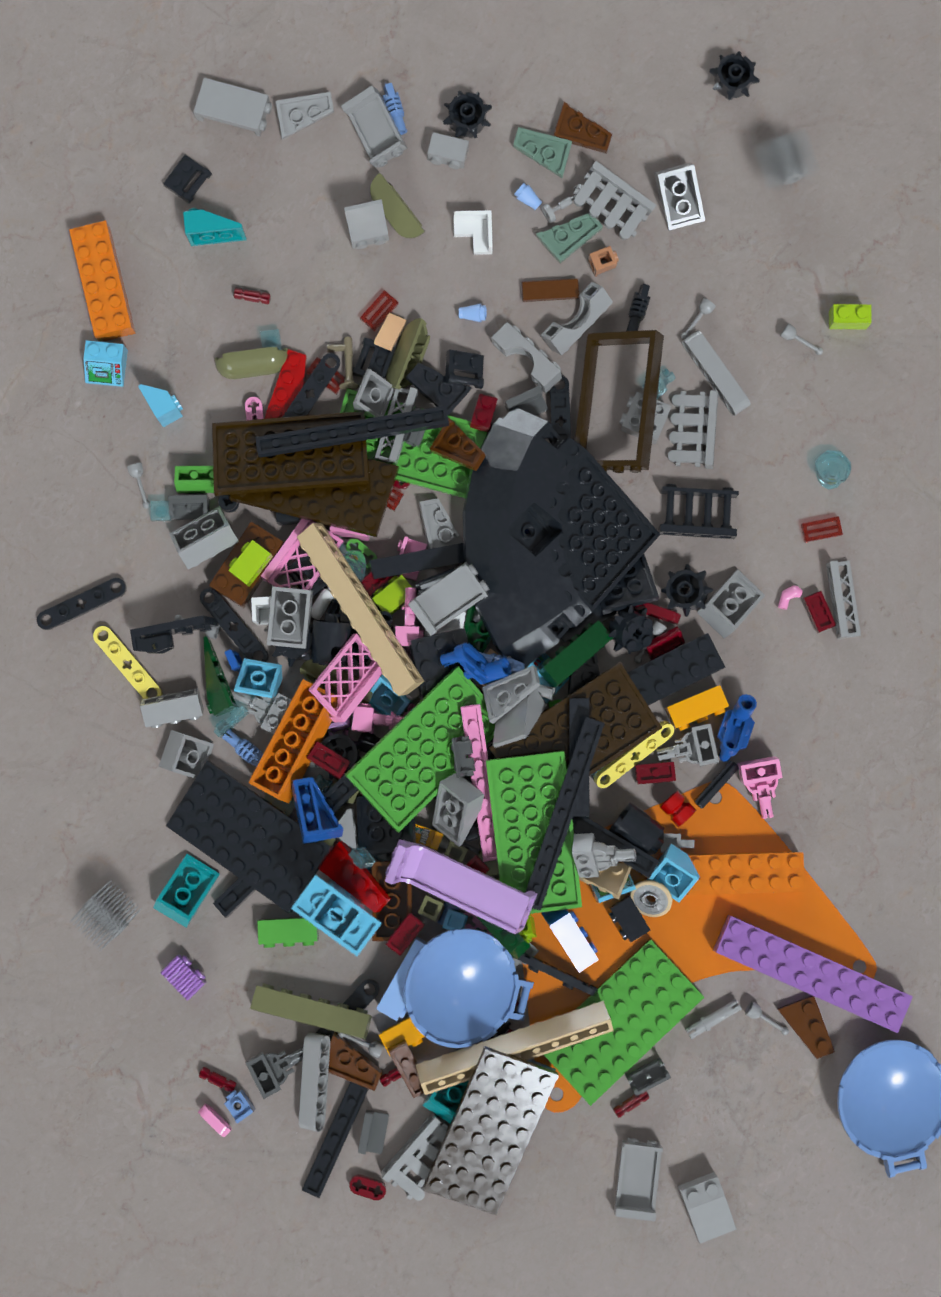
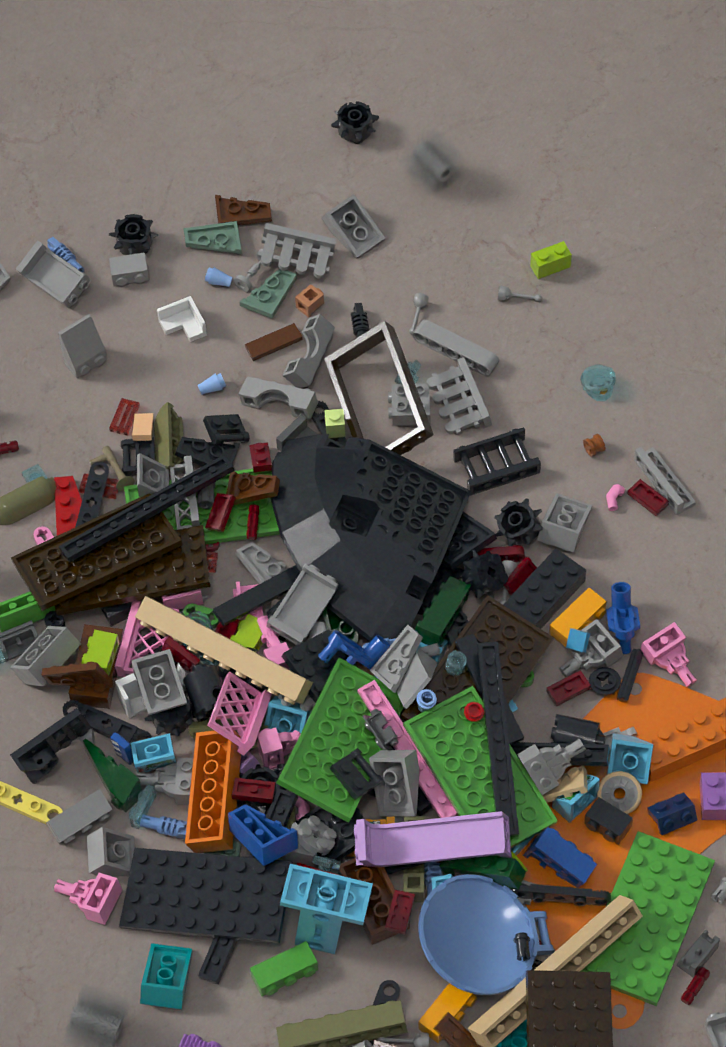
camera: 20 degrees left, 25 degrees down
olive brick [370,173,425,238] -> none
light blue brick [376,937,427,1021] -> none
light yellow piece [593,720,674,788] -> none
red wheel [660,790,696,827] -> none
clear red tile [801,516,843,543] -> none
none -> reddish brown wing [41,662,113,688]
none -> bright pink brick [54,873,123,925]
none -> dark red plate [162,636,200,672]
none -> dark red plate [205,493,236,532]
none -> dark red axle [246,505,260,540]
none -> light grey plate [295,816,337,855]
none -> yellowish green brick [325,409,345,438]
none -> black plate [330,748,384,800]
none -> light blue cone [417,689,437,712]
none -> clear light blue wheel [445,651,467,675]
none -> red plate [464,702,484,722]
none -> black pin [513,932,531,961]
none -> dark azure tile [566,628,590,653]
none -> dark orange wheel [583,434,606,457]
none -> black gear [589,667,621,696]
none -> dark blue bracket [647,793,697,835]

